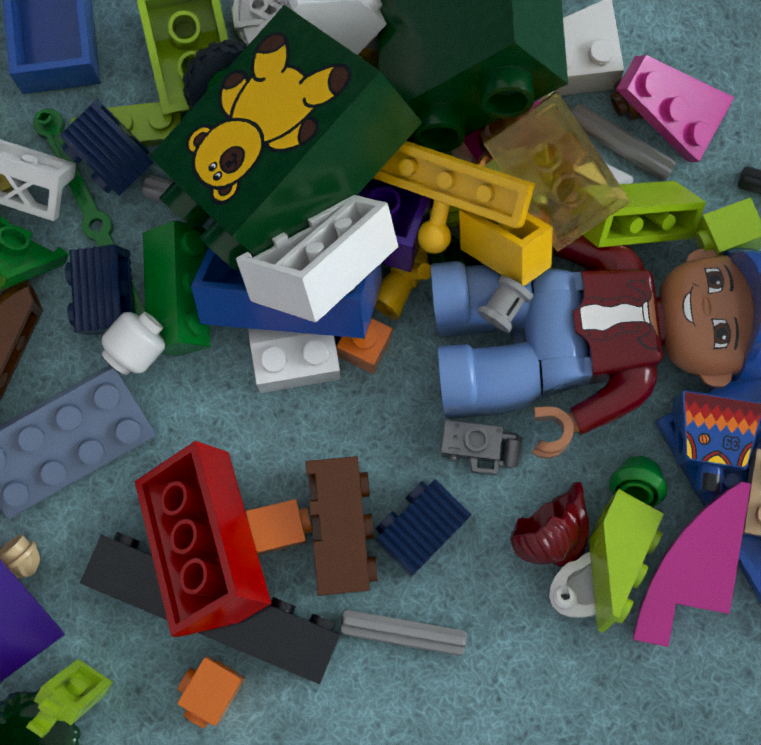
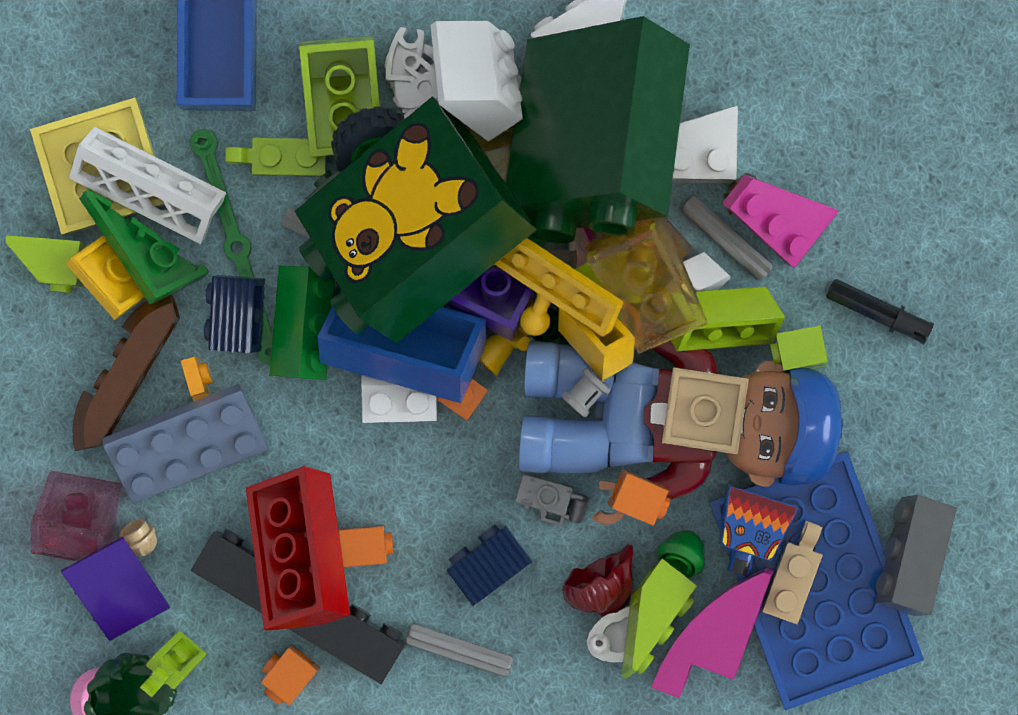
camera: 15 degrees right, 10 degrees up
dark blue brick [59,99,154,196] -> none
white head [102,312,165,375] -> none
white wedge [236,195,398,323] -> none
reddish brown wedge [305,456,378,596] -> none
none -> light orange plate [181,356,213,402]
none -> orange brick [607,469,670,526]
none -> tan plate [662,368,749,454]

